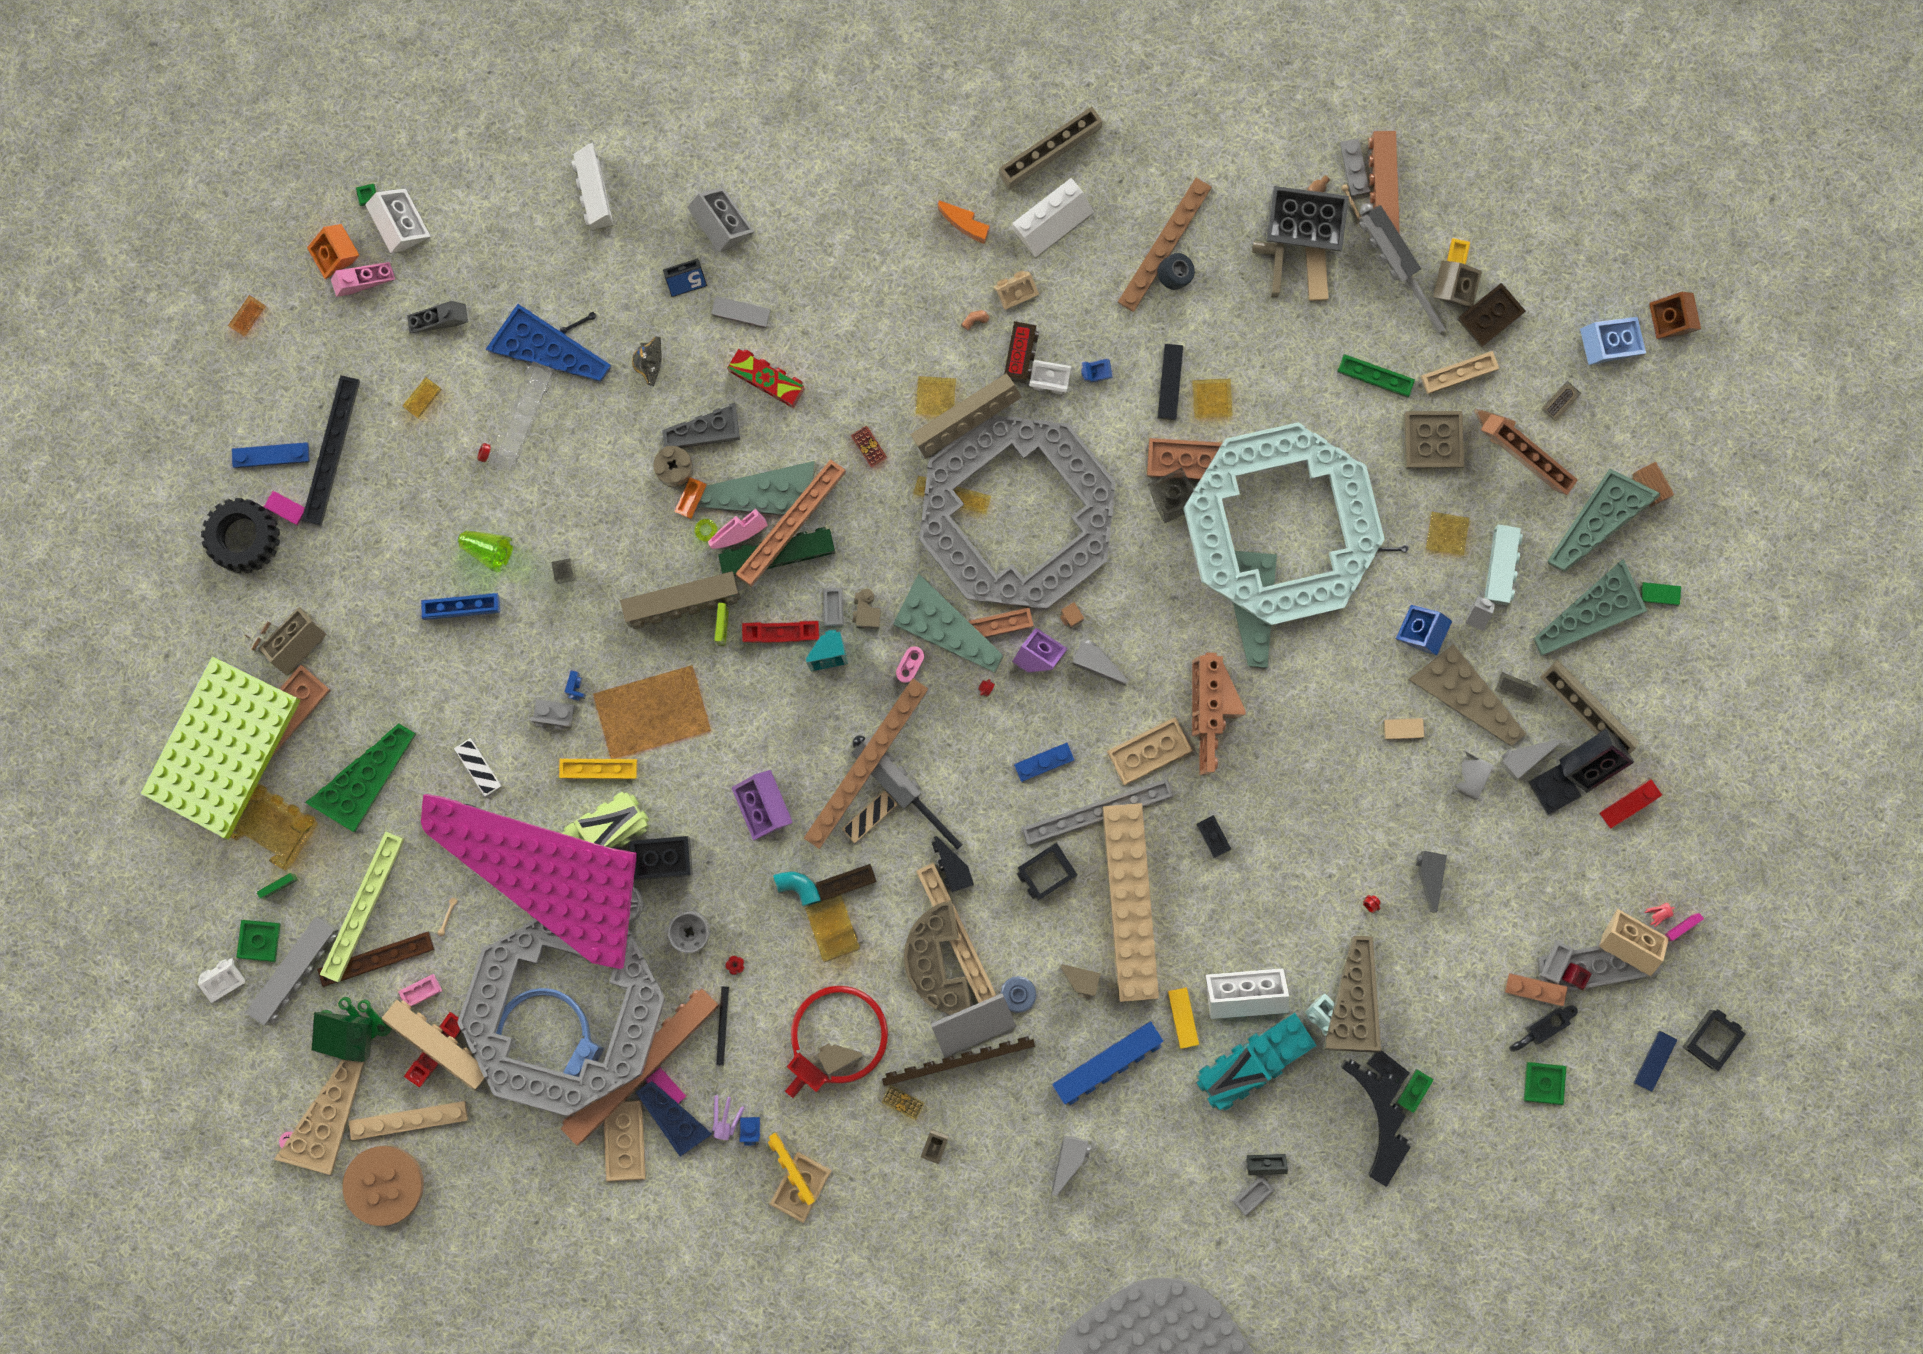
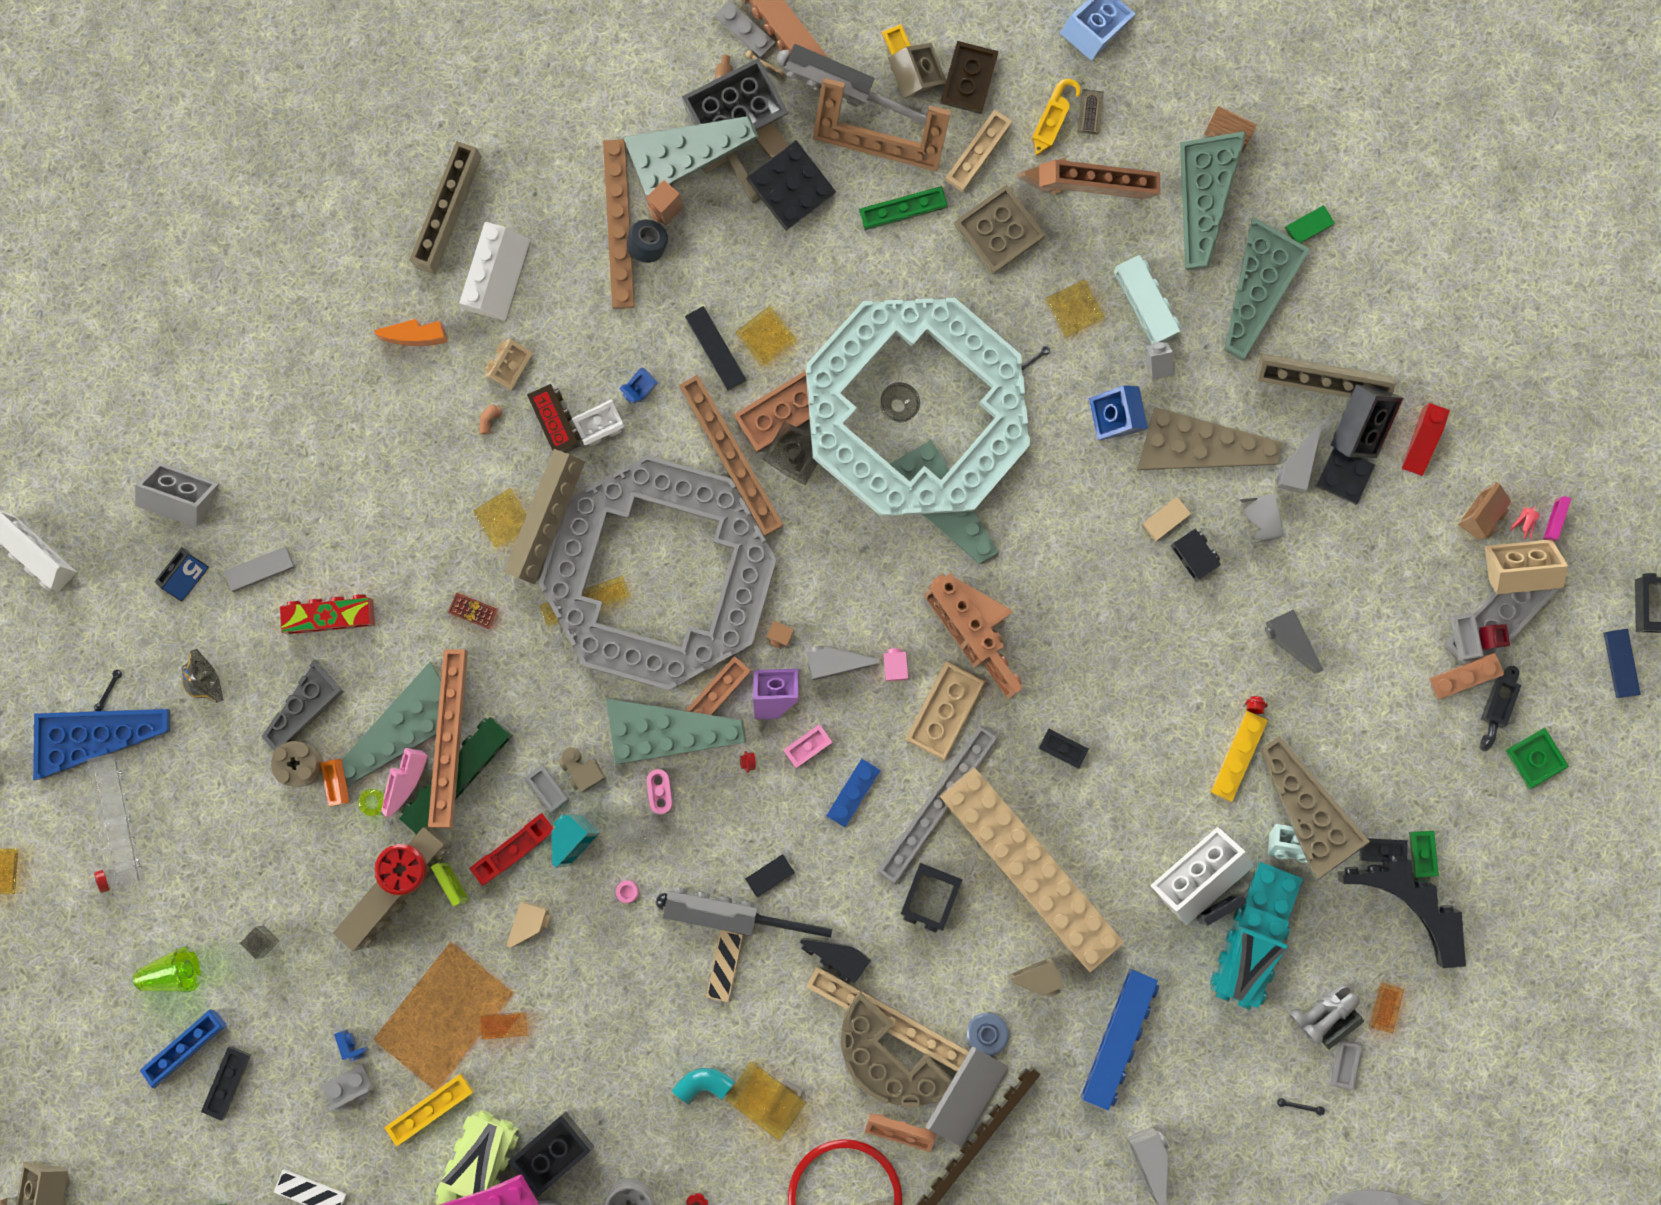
camera: 30 degrees left, 0 degrees up
medium lavender slope [731,770,793,841] -> none
medium nougat plate [804,678,929,849] -> none
dark brown plate [816,864,877,901] -> none
yellow tile [1168,987,1199,1049] -> none
clear smoke tile [1494,672,1538,705] -> none
none -> black plate [201,1046,251,1121]
none -> red wheel [374,844,427,895]
none -> clear orange tile [480,1011,528,1040]
none -> tan slope [506,901,551,948]
none -> bright pink tile [616,880,639,903]
none -> wing [623,116,759,196]
none -> nougat brick [646,179,683,225]
none -> medium nougat plate [679,375,784,537]
none -> black tile [745,854,795,898]
none -> black plate [746,140,836,231]
none -> bright pink plate [783,724,833,768]
none -> medium nougat plate [813,78,951,172]
none -> nougat plate [865,1113,937,1152]
none -> clear smoke piece [880,382,920,423]
none -> bright pink brick [883,648,908,682]
none -> yellow plate [1031,78,1081,156]
none -> black brick [1171,528,1221,582]
none -> black tile [1196,894,1247,926]
none -> yellow plate [1210,711,1268,802]
none -> black hinge [1277,1098,1325,1116]
none -> light grey piece [1289,984,1360,1046]
none -> clear orange tile [1369,982,1404,1034]
none -> medium nougat slope [1458,482,1511,540]

